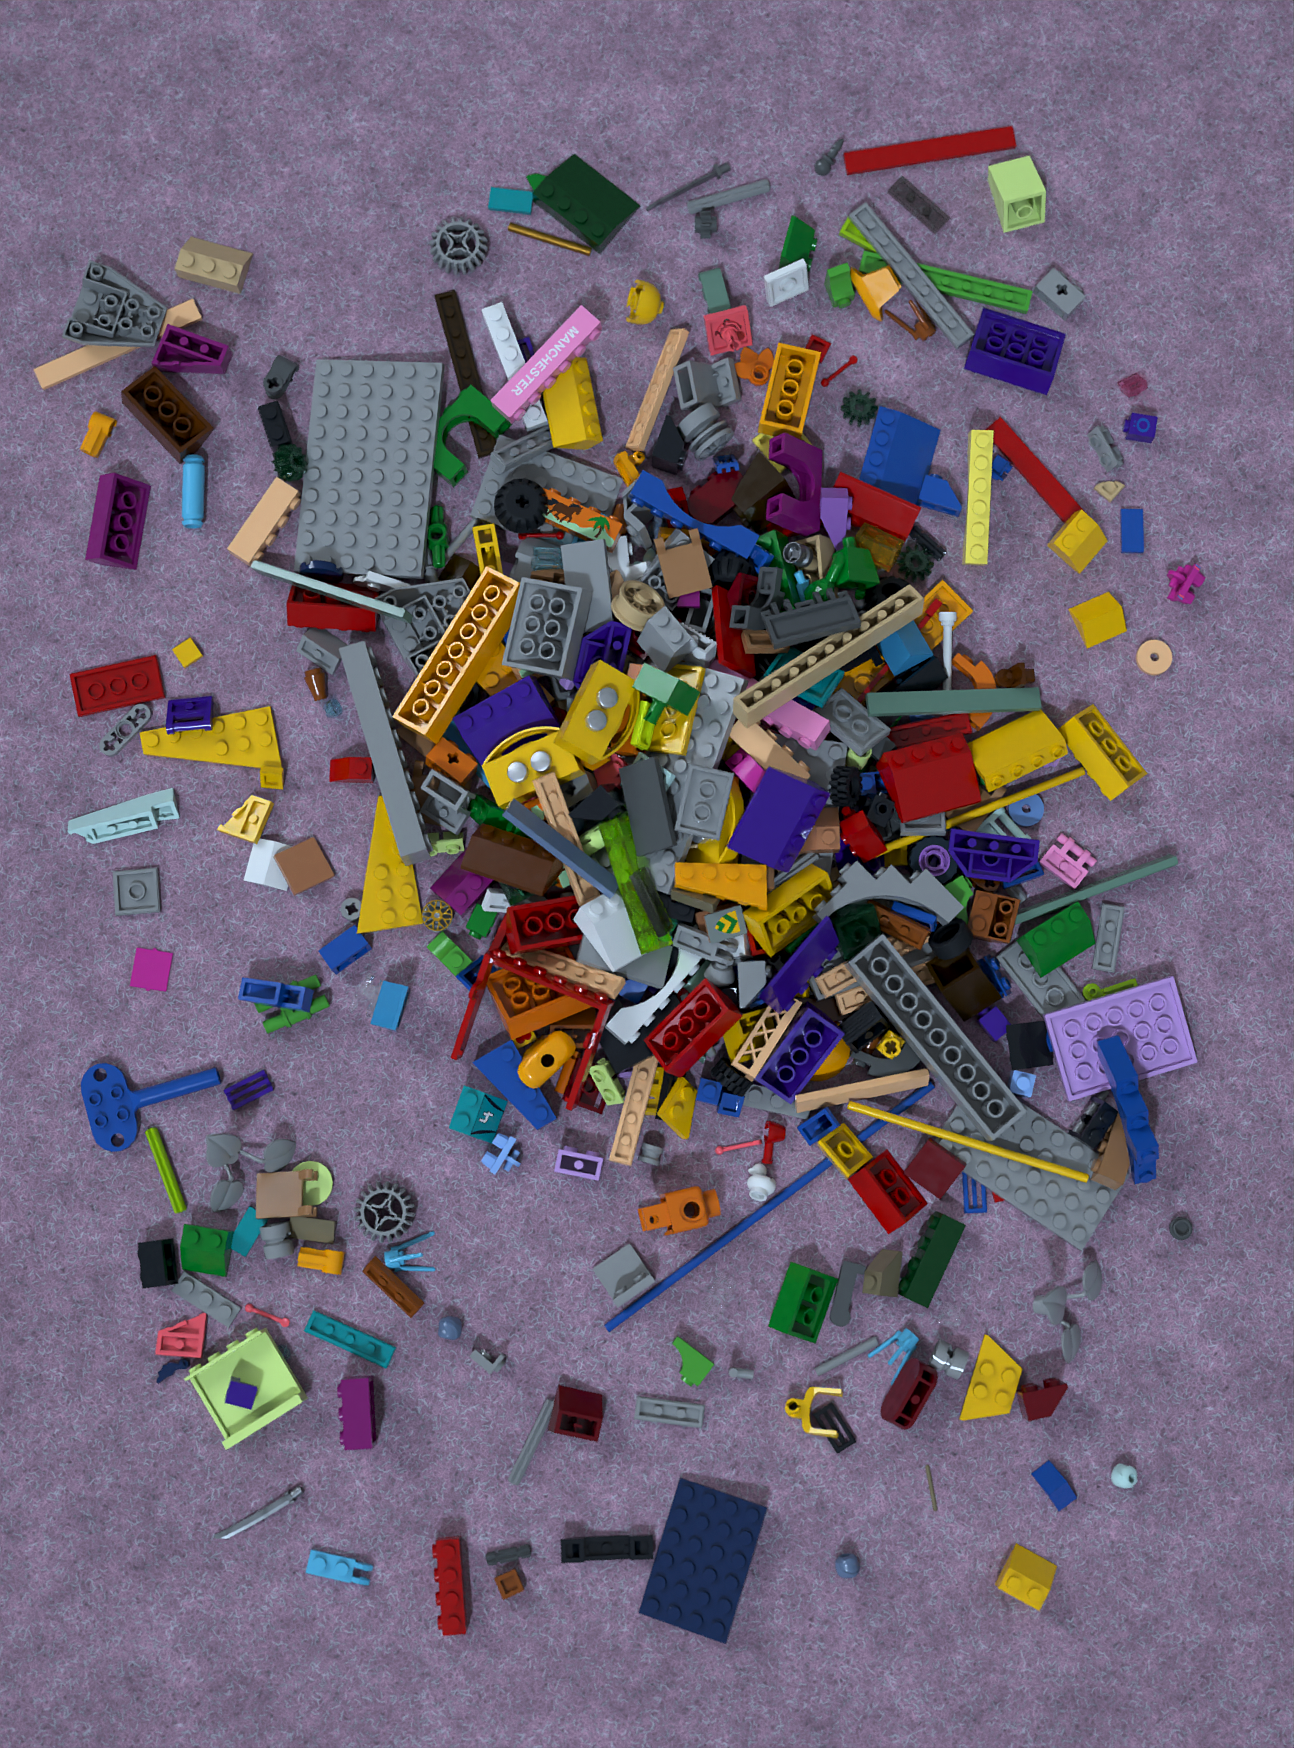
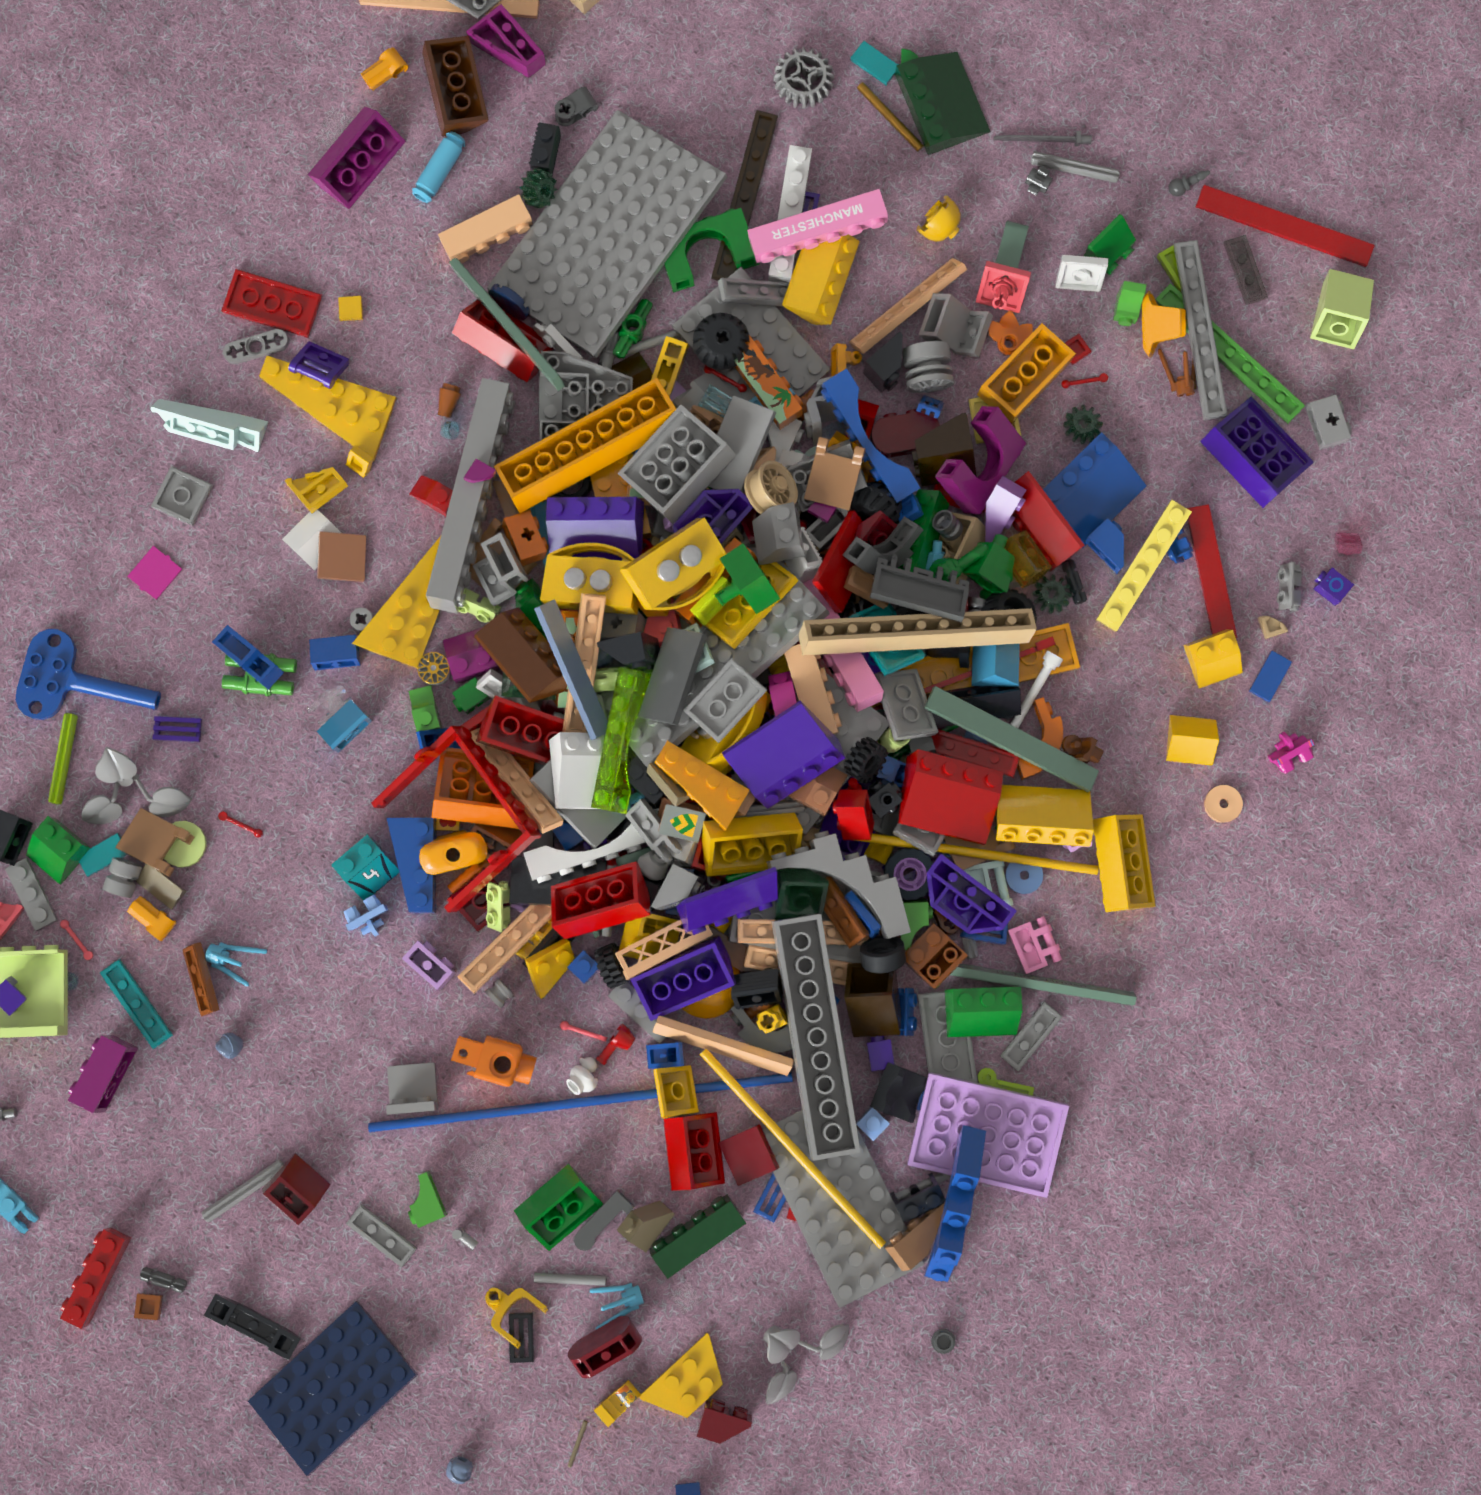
camera: 30 degrees right, 0 degrees up
light grey panel [296,627,348,675] -> none
light grey gear [354,1181,415,1243] -> none
light grey bracket [469,1348,506,1374] -> none
clear smoke tile [629,866,674,938] -> none
blue plate [716,1089,745,1117] -> none
light grey wheel [928,1339,969,1380] -> none
none -> red hinge [218,811,263,838]
none -> magenta tile [464,459,496,483]
none -> yellow leg [594,1380,641,1427]

